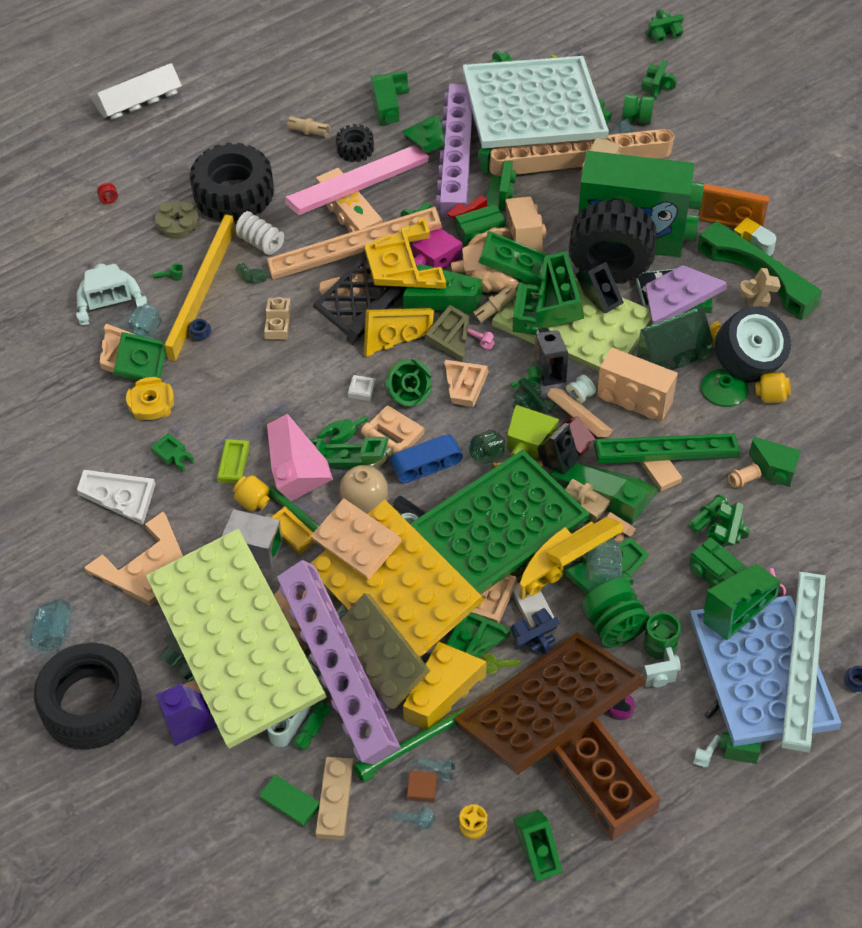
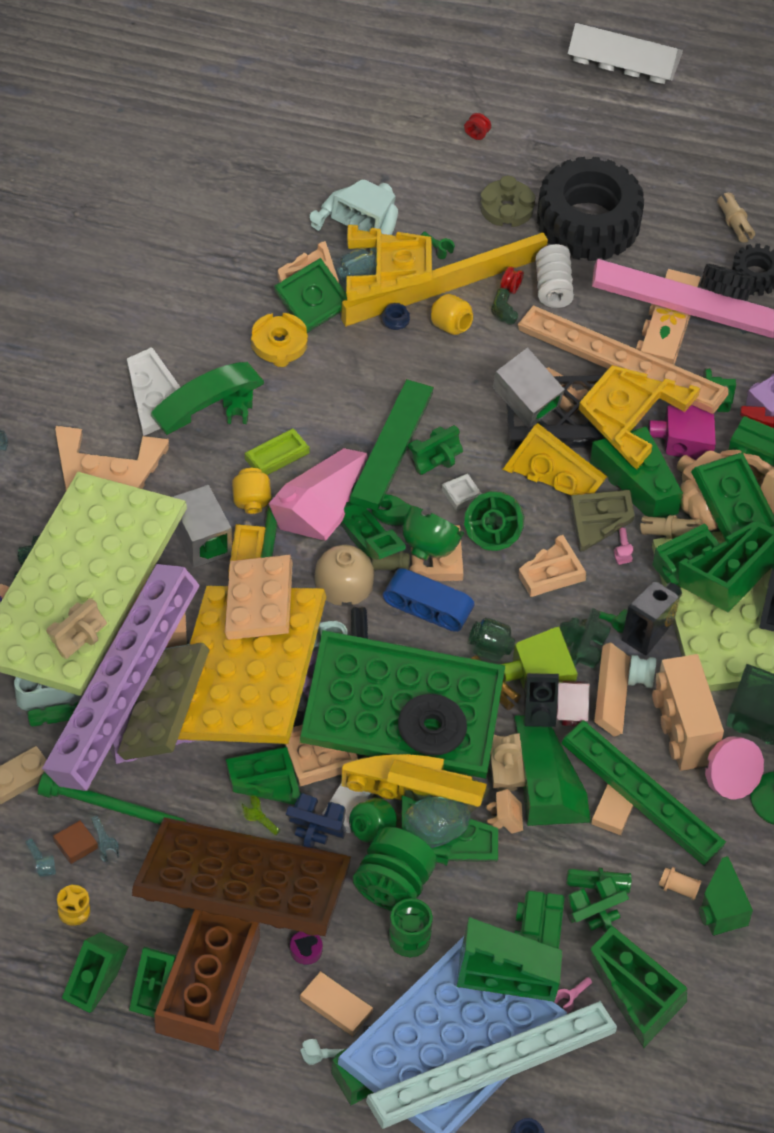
camera: 45 degrees right, 0 degrees up
tan slope [264,297,291,340] -> none
yellow wedge [403,642,486,730] -> none
light aqua bracket [643,647,681,688] -> none
none -> tan hips [46,598,107,659]
none -> green slope [129,947,176,1018]
none -> green slope [151,362,264,435]
none -> light nougat tile [300,971,373,1037]
none -> yellow wing [346,225,432,301]
none -> green head [349,798,397,843]
none -> green tile [350,379,434,511]
none -> black wheel [398,694,467,756]
none -> green cylinder [402,506,464,561]
none -> green hips [408,425,463,475]
none -> yellow head [431,294,473,335]
none -> flat silver piece [493,347,565,428]
none -> red bush [500,266,524,294]
none -> green wedge [590,926,687,1048]
none -> black tyre [699,264,755,301]
none -> bright pink tile [705,736,764,800]

